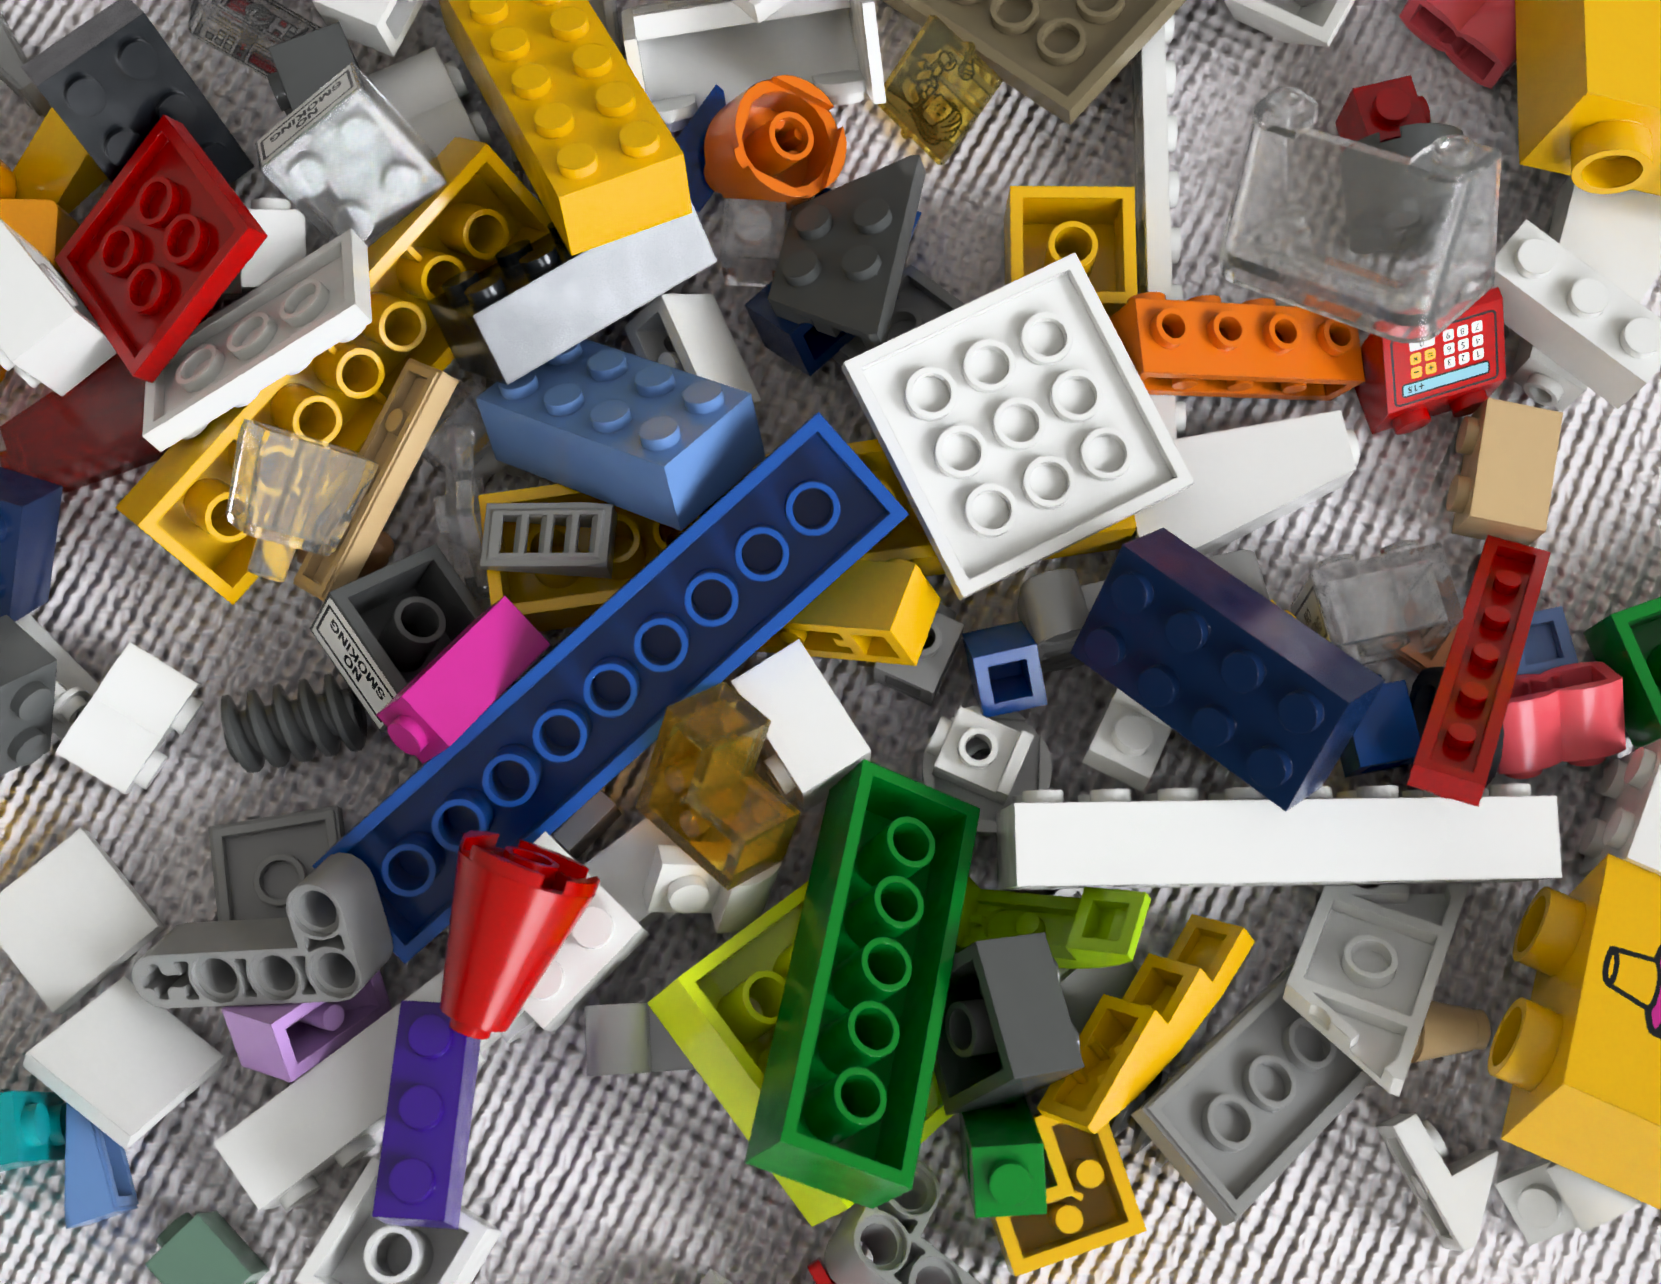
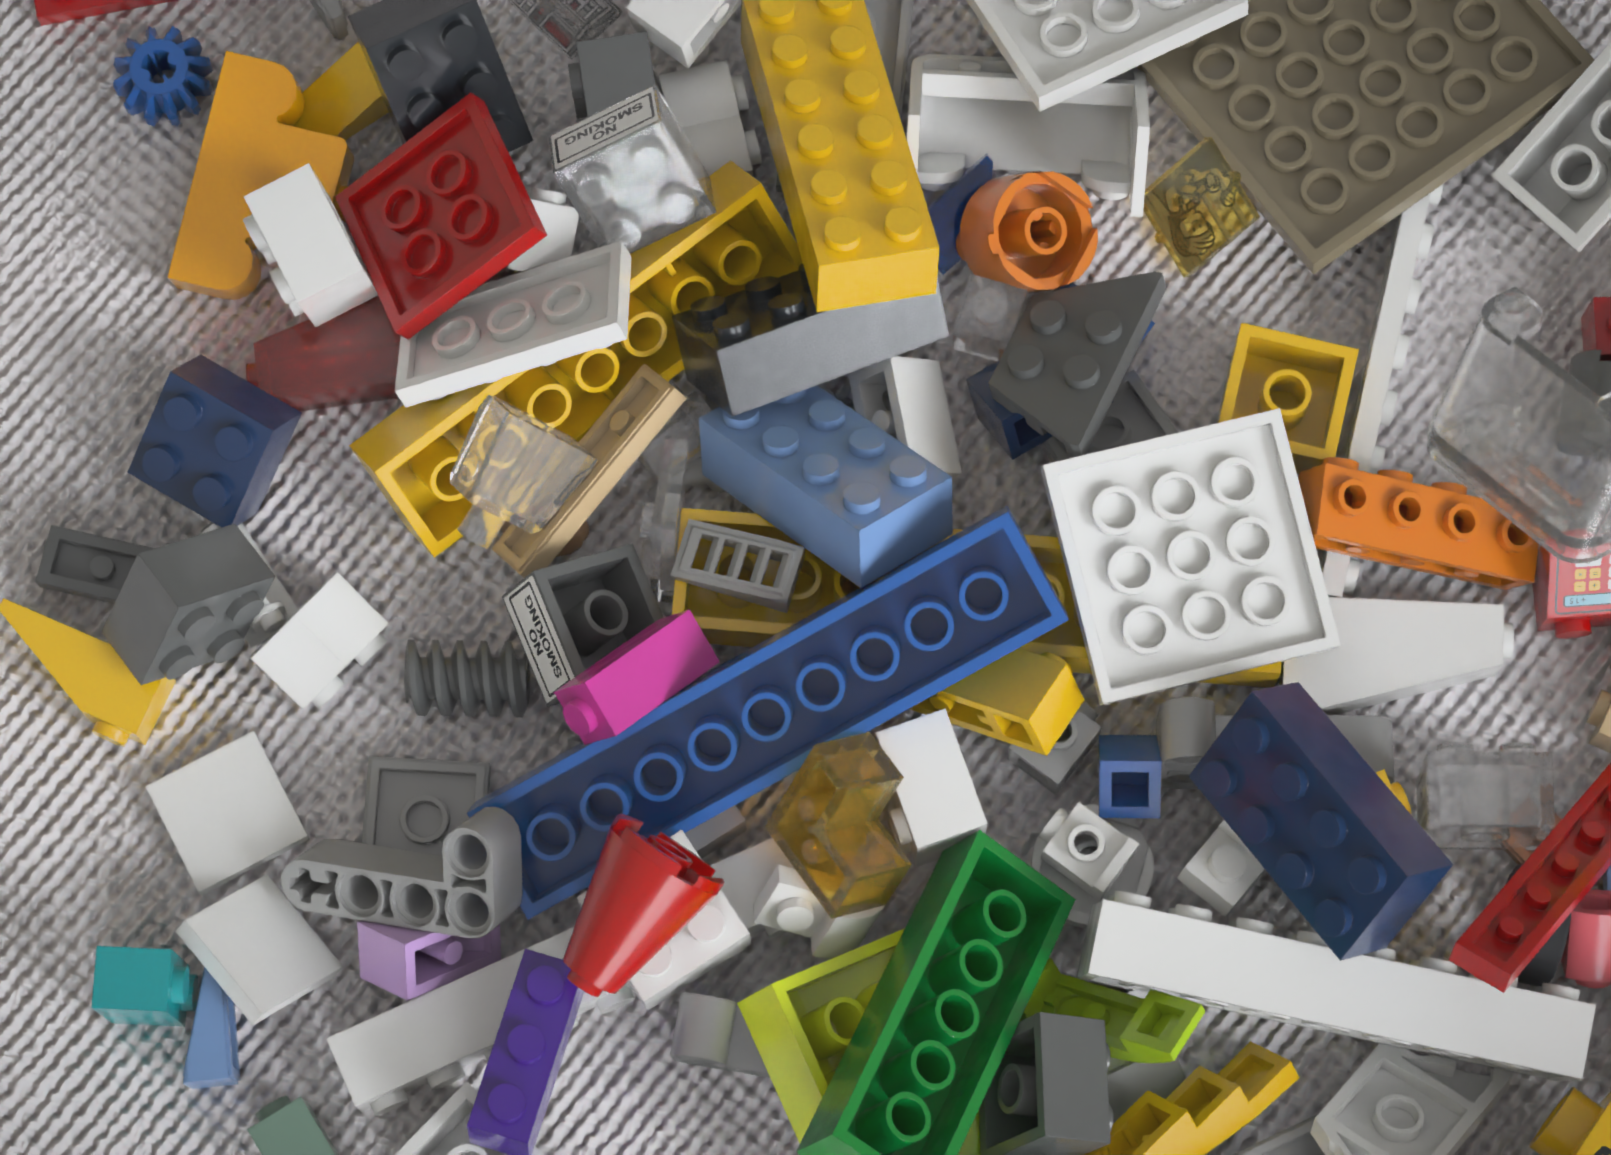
camera: 15 degrees right, 0 degrees up
blue brick [1340,674,1421,778] -> none

